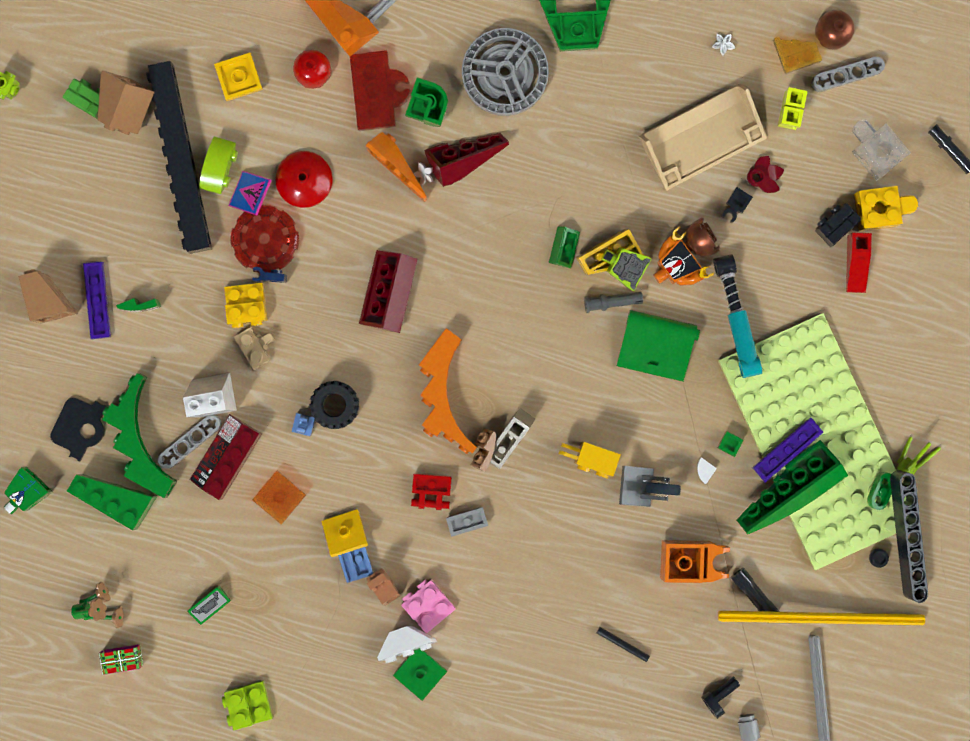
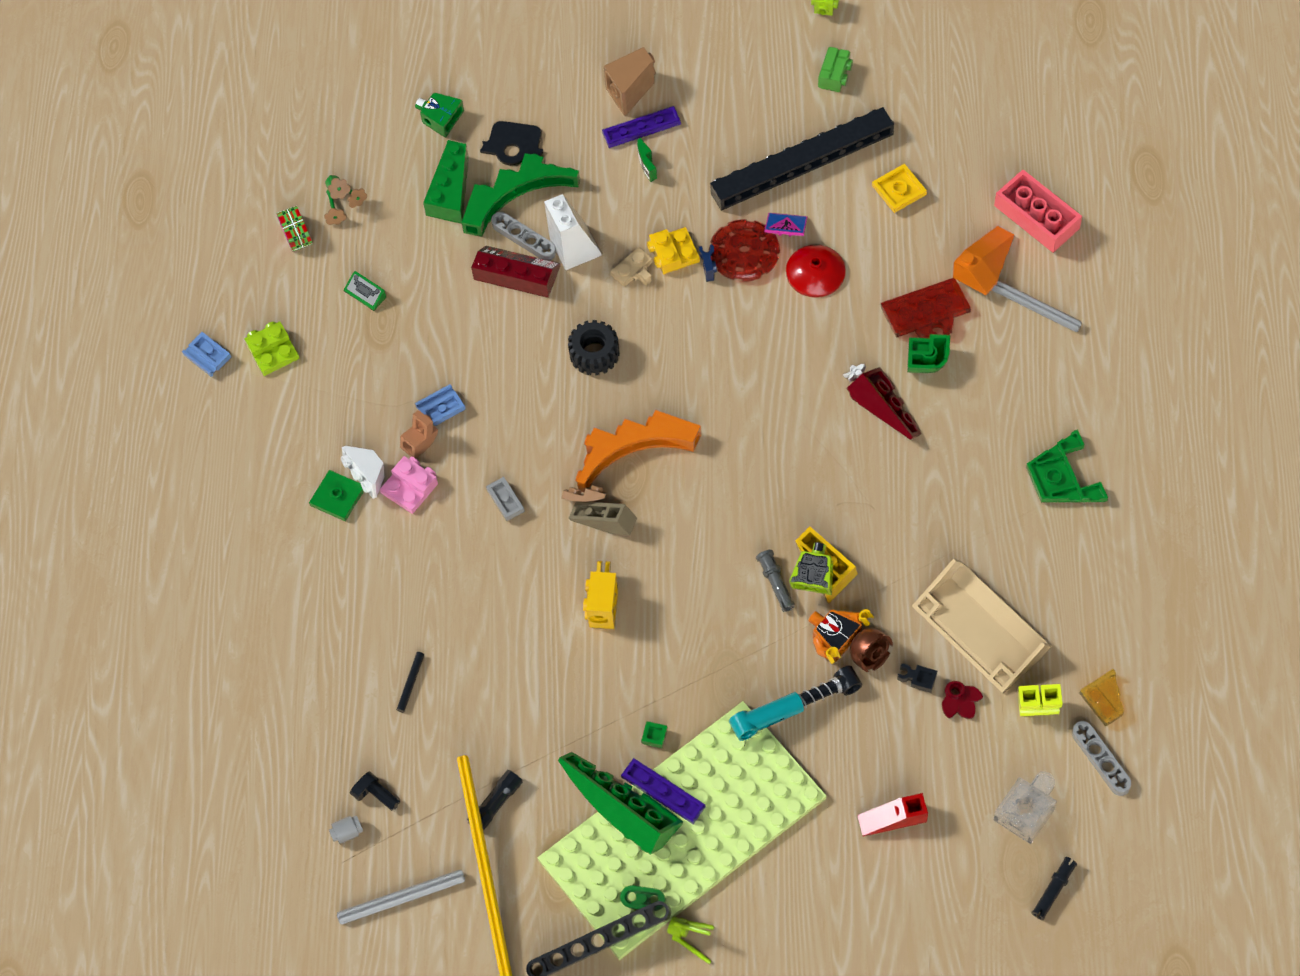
camera: 80 degrees right, 25 degrees down
medium nougat slope [98,70,154,135] -> none
lime brick [199,136,238,194] -> none
clear orange plate [252,470,306,525] -> none
medium blue tile [292,413,315,436] -> none
red cylinder [293,49,332,89] -> none
yellow plate [321,509,369,557] -> none
dark red slope [359,250,418,333] -> none
orange wedge [365,132,427,202] -> none
red plate [411,474,452,511] -> none
light grey piece [462,28,549,116] -> none
green slope [549,226,580,269] -> none
green door [616,310,700,382] -> none
dark grey plate [619,466,681,507] -> none
orange brick [660,540,730,583] -> none
white tile [697,457,717,484] -> none
white plant [712,34,735,56] -> none
copper cylinder [815,10,855,50] -> none
black brick [815,203,862,247] -> none
yellow brick [854,186,918,232] -> none
black plate [869,548,889,568] -> none

